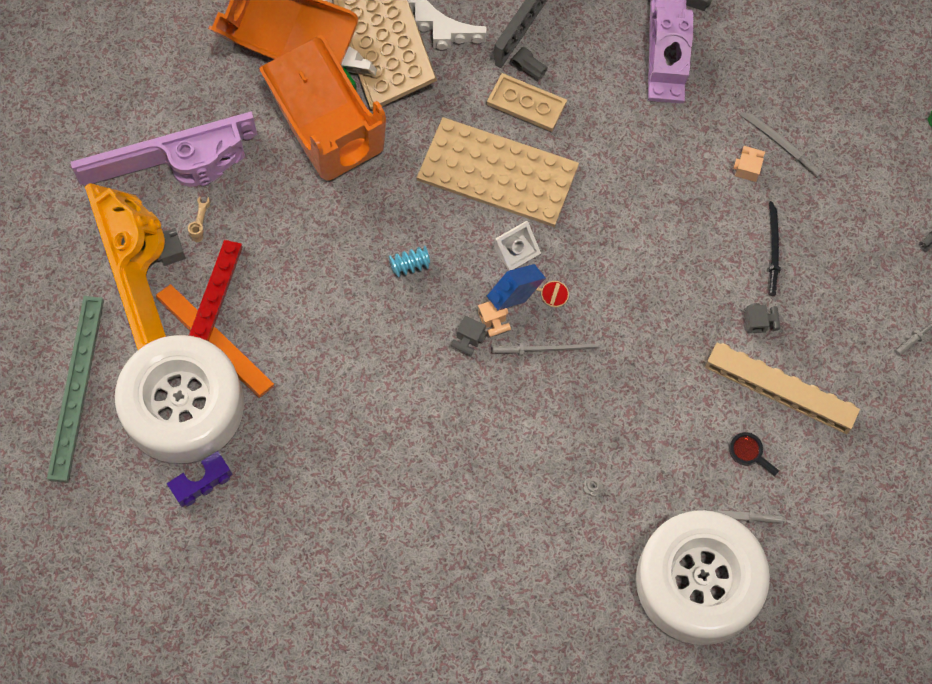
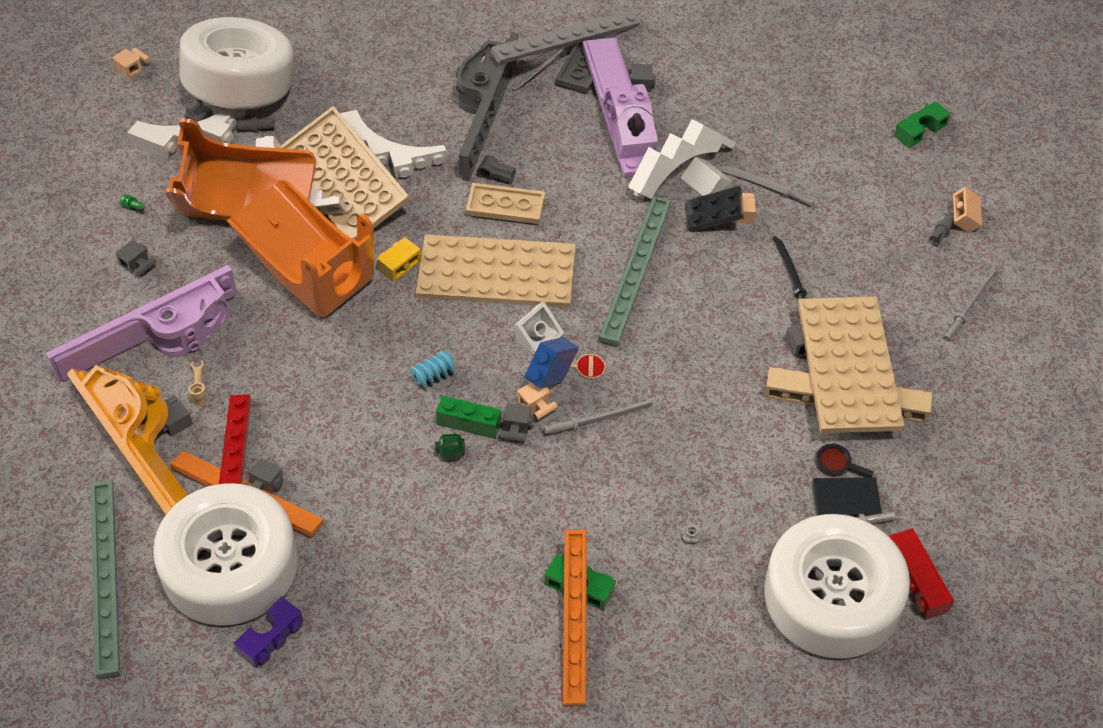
camera: 15 degrees left, 15 degrees down
none -> dark grey brick [115,239,157,276]
none -> green bar [119,194,145,210]
none -> dark grey brick [243,458,284,494]
none -> yellow brick [377,237,421,282]
none -> dark green head [435,434,465,461]
none -> green brick [436,395,502,439]
none -> green arch [544,554,616,611]
none -> orange tile [563,530,587,706]
none -> sand green plate [599,196,671,346]
none -> white arch [629,120,736,199]
none -> white slope [680,157,732,196]
none -> black plate [687,186,744,232]
none -> tan plate [798,296,904,433]
none -> black tile [812,477,882,518]
none -> red brick [889,528,954,619]

